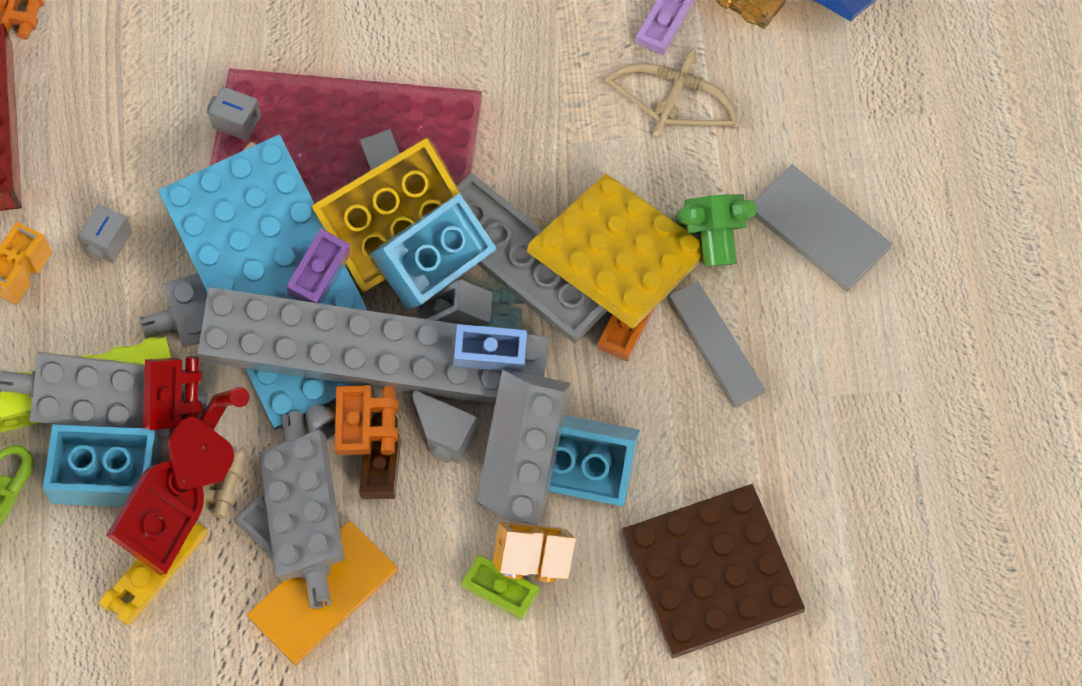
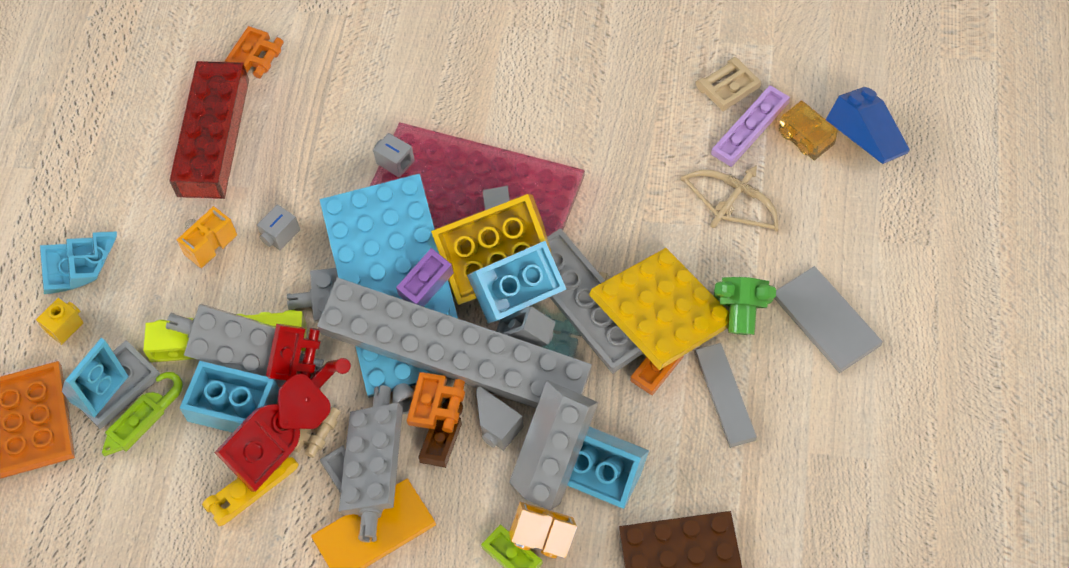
camera: 15 degrees right, 5 degrees down
light blue brick [453,324,527,372] -> none

